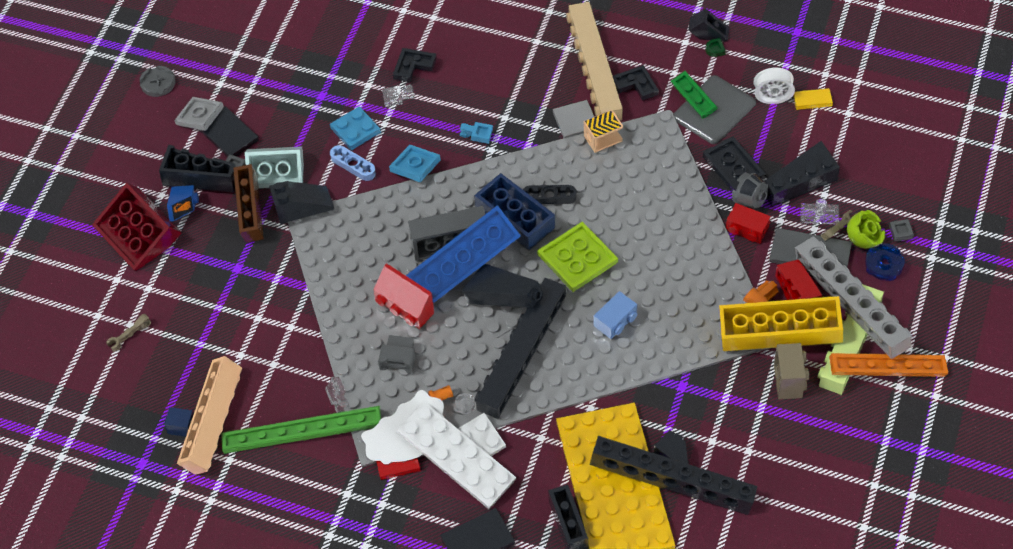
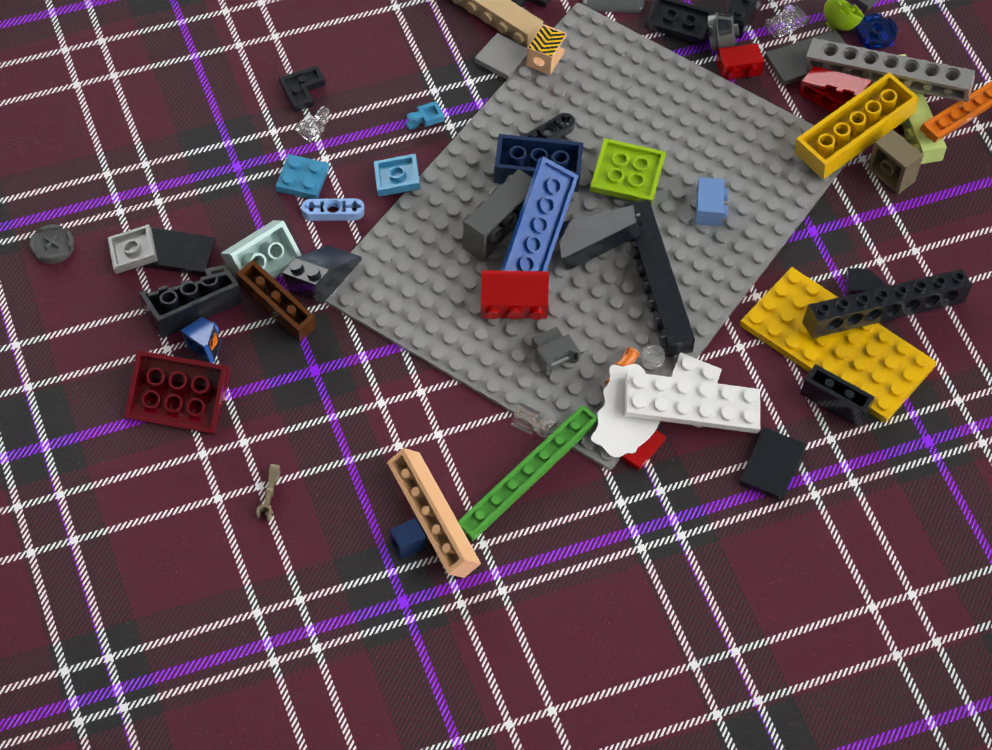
camera: 45 degrees left, 0 degrees up
orange piece [743,280,779,303] -> none
dark tan piece [820,210,852,241] -> none

